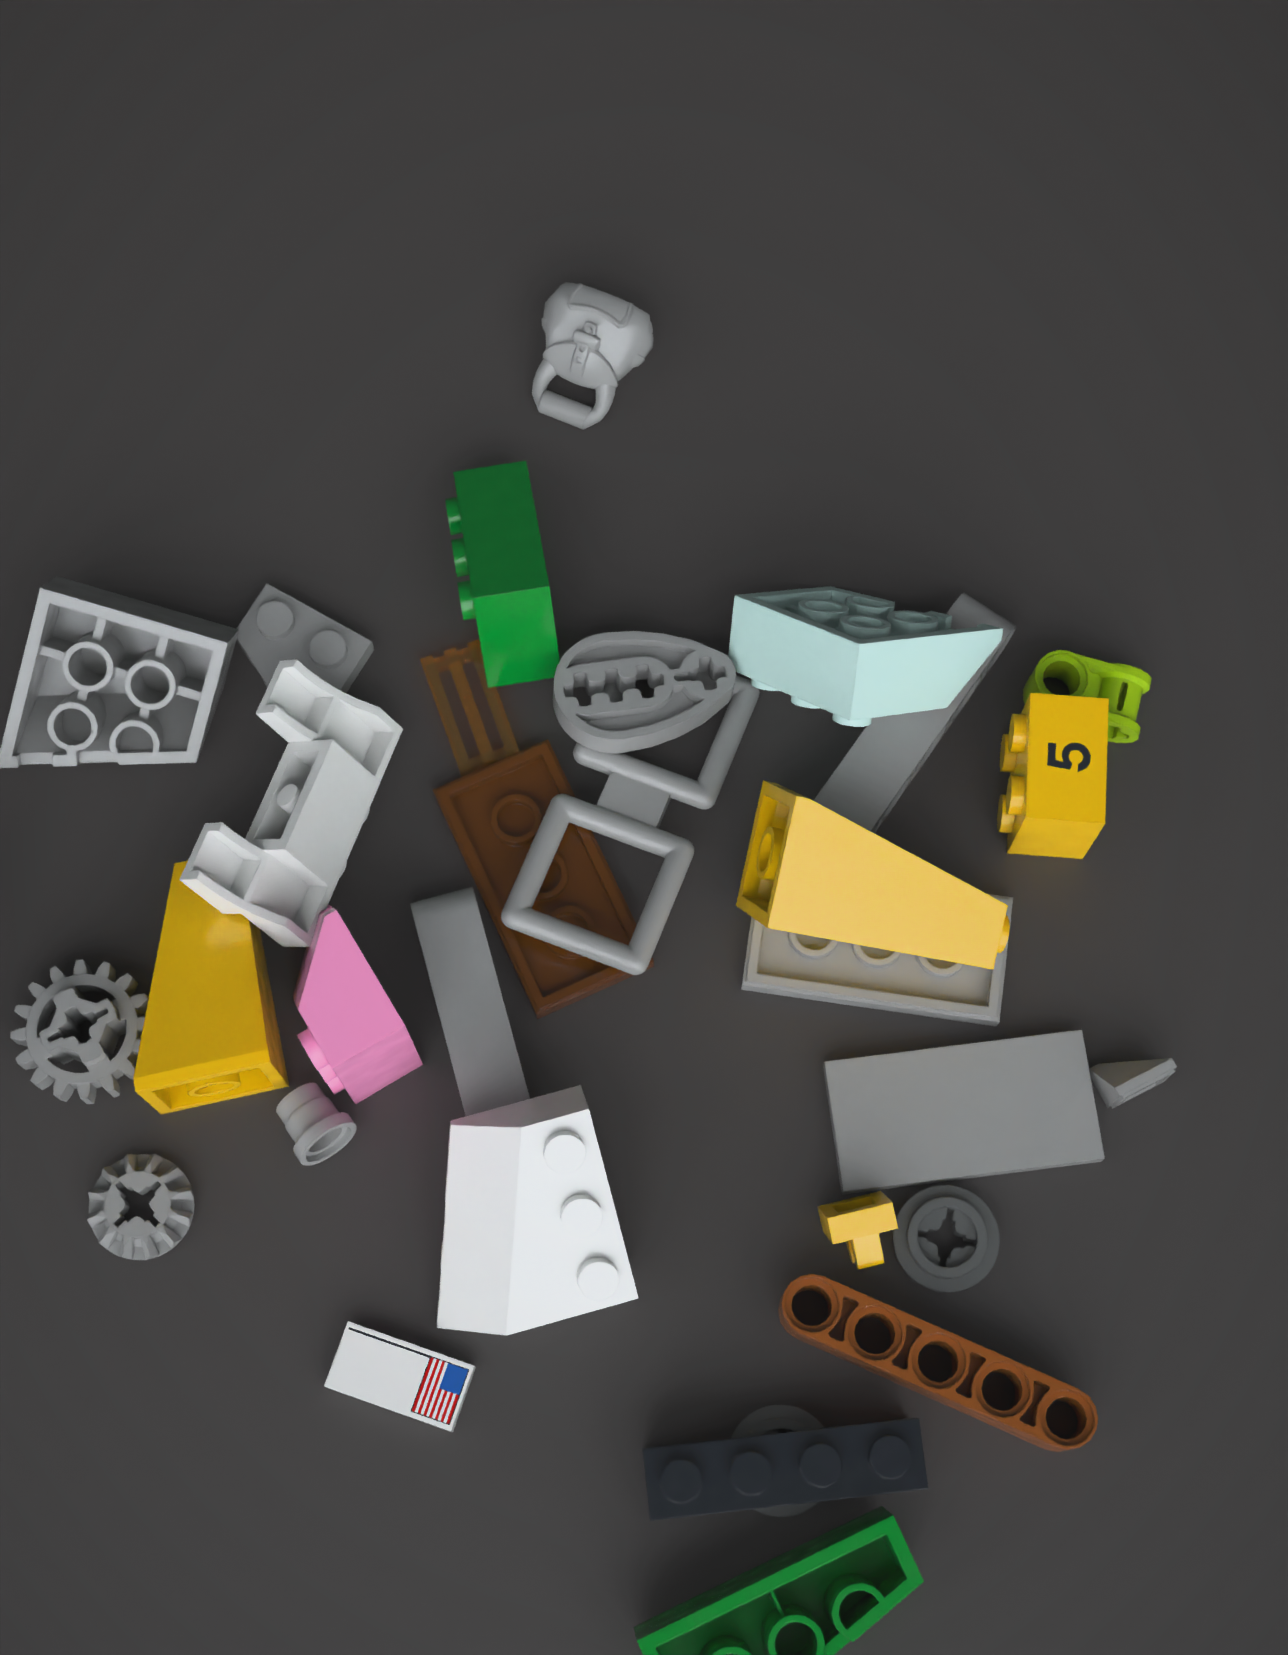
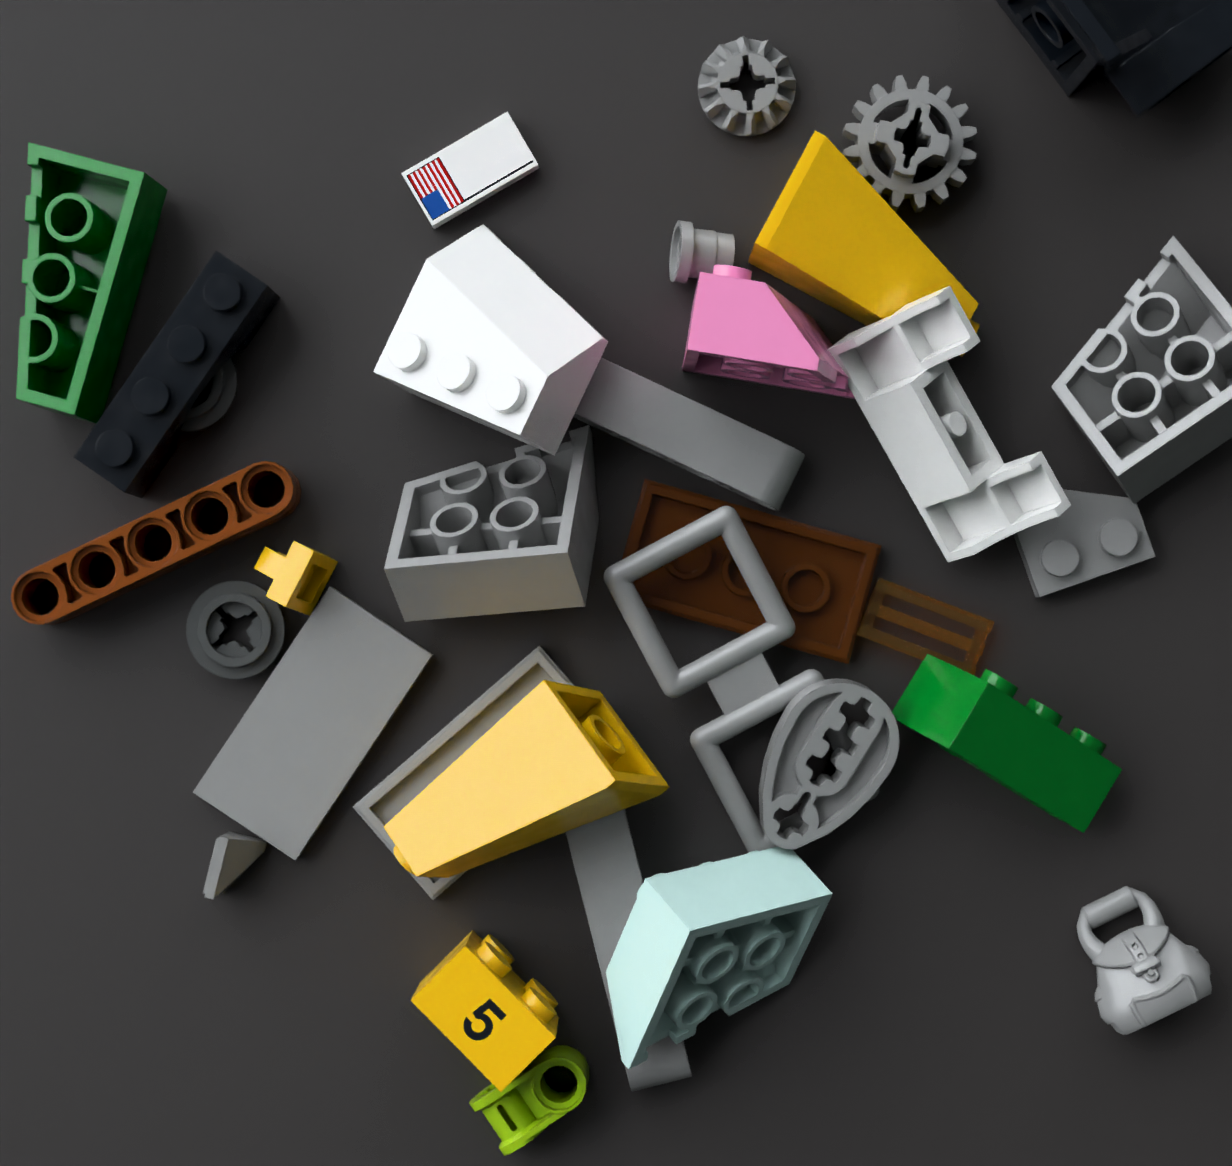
camera: 130 degrees right, 15 degrees up
none -> light grey wedge [384,425,599,622]

